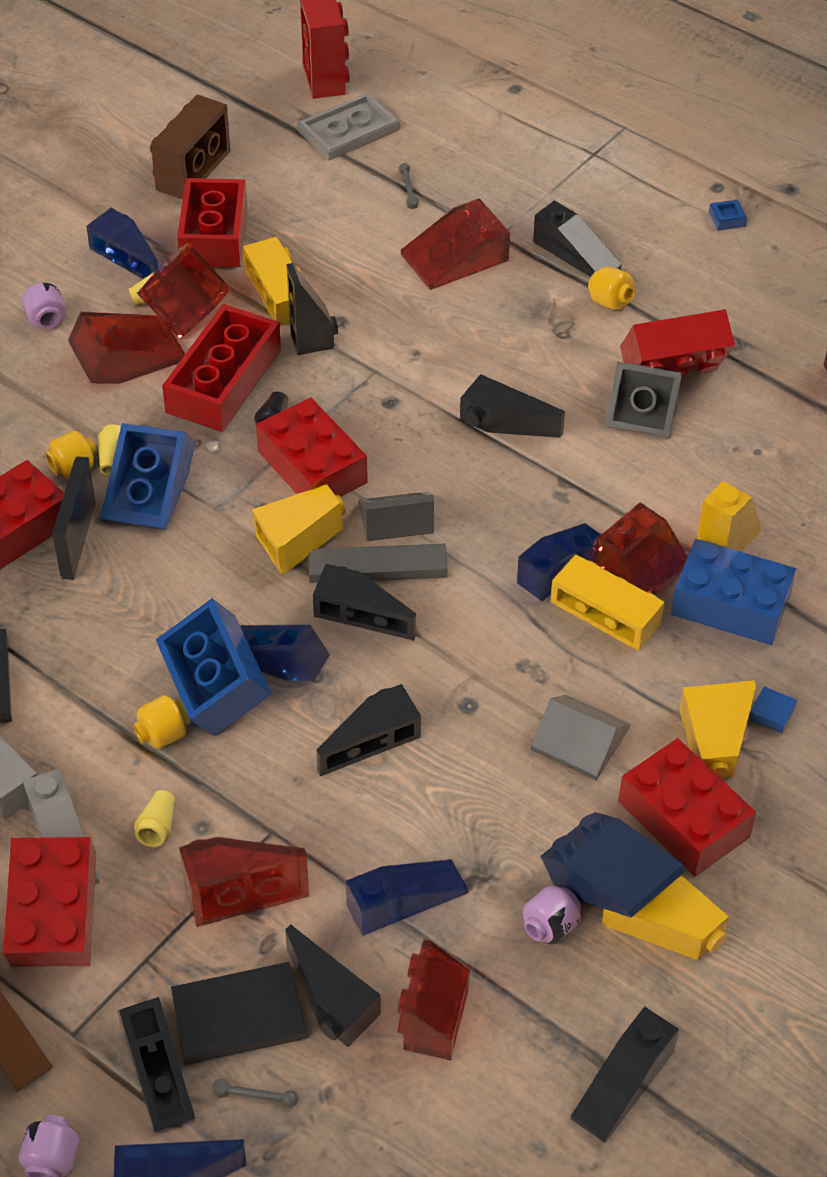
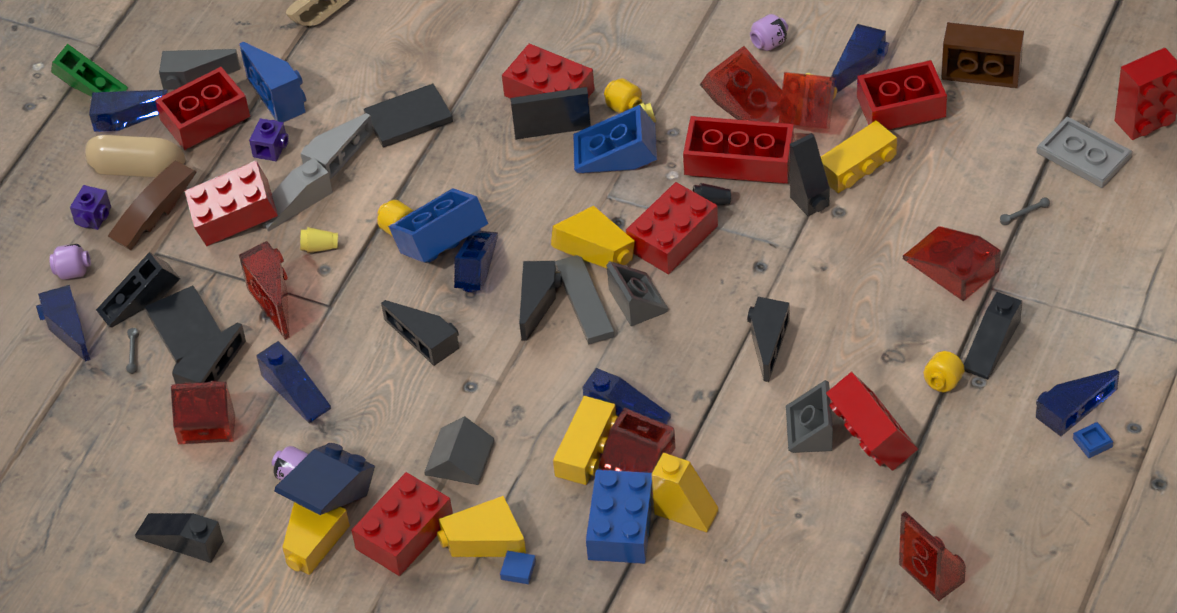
camera: 80 degrees right, 0 degrees up
none -> clear blue slope [1035,369,1120,437]

